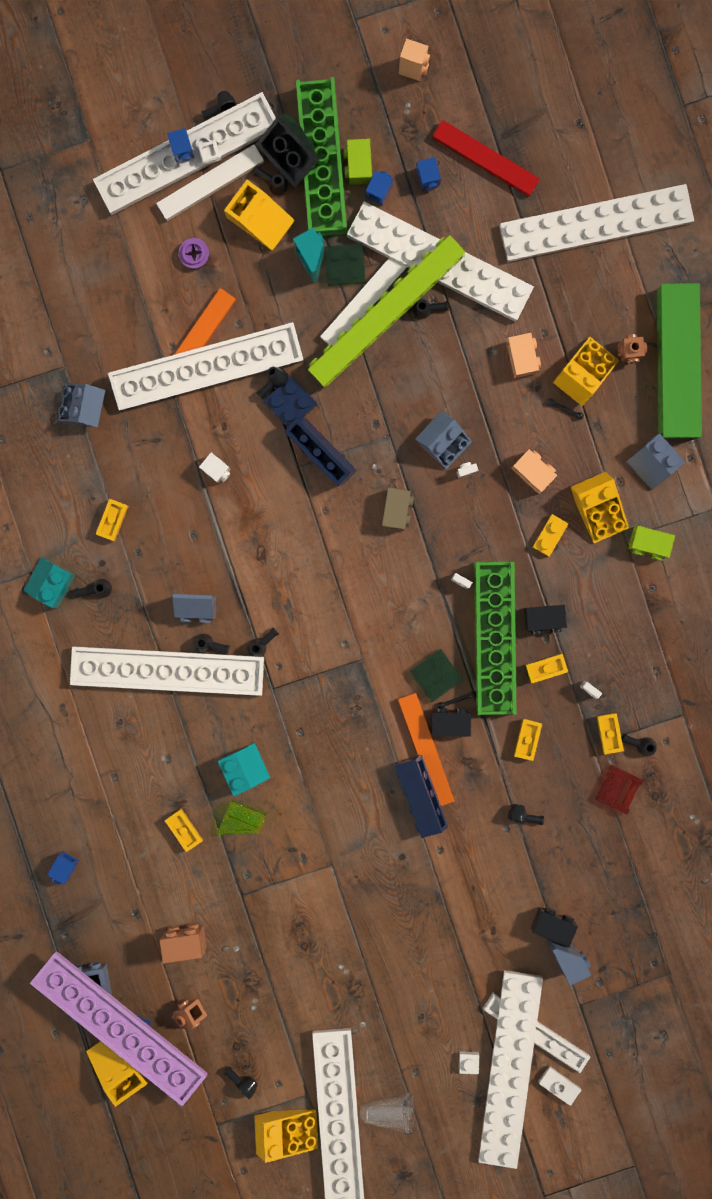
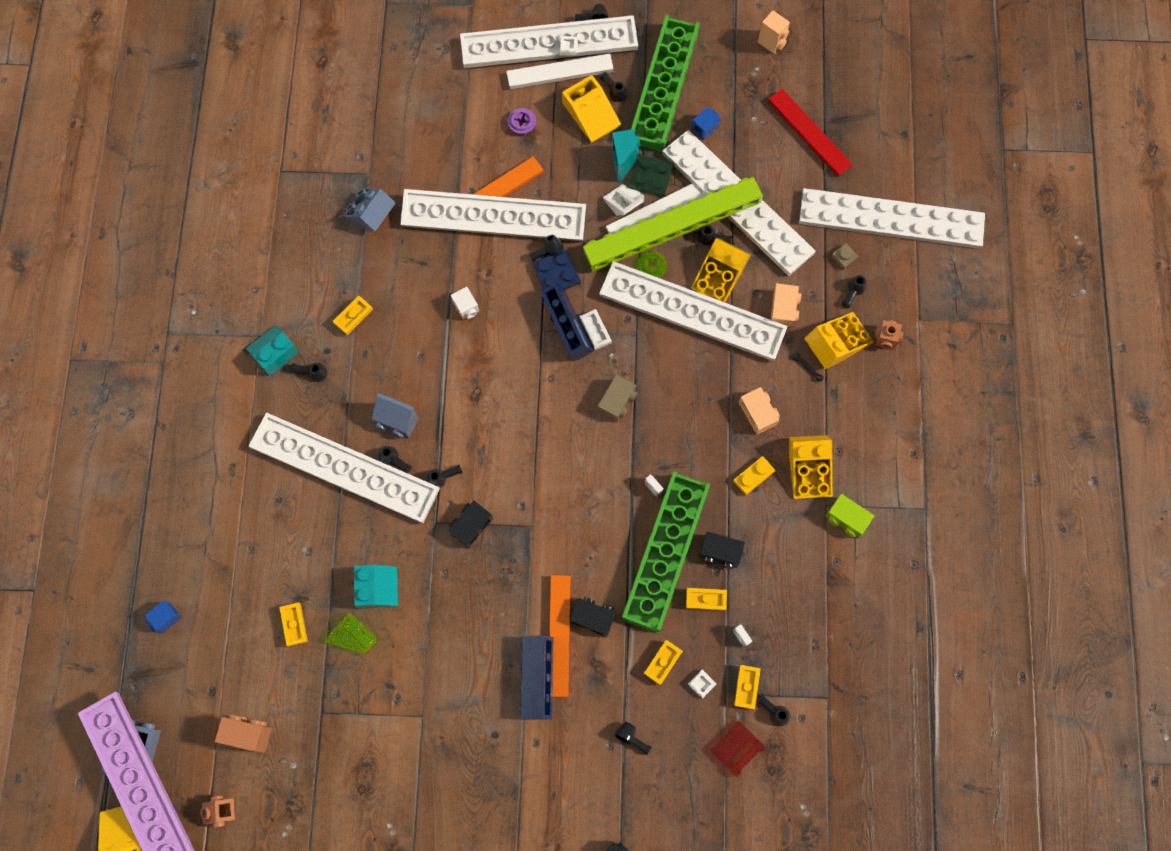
camera: 15 degrees right, 15 degrees down
blue brick [167,128,195,163] -> none
black slope [256,113,320,188] -> none
lime brick [343,139,372,185] -> none
clear green plate [410,649,463,702] -> none
blue brick [416,157,441,191] -> none
sand blue slope [416,411,472,470] -> none
black hinge [437,691,476,708] -> none
white plate [456,462,479,479] -> none
sand blue slope [626,433,685,490] -> none
bright green tile [657,283,702,439] -> none
none -> black brick [448,500,493,549]
none -> white plate [579,309,612,350]
none -> white plate [599,261,788,362]
none -> white slope [603,184,644,216]
none -> clear neon green gear [638,250,667,278]
none -> white tile [688,670,716,699]
none -> yellow slope [691,238,751,303]
none -> dark tan plate [831,243,858,270]
none -> black bar [842,275,867,308]

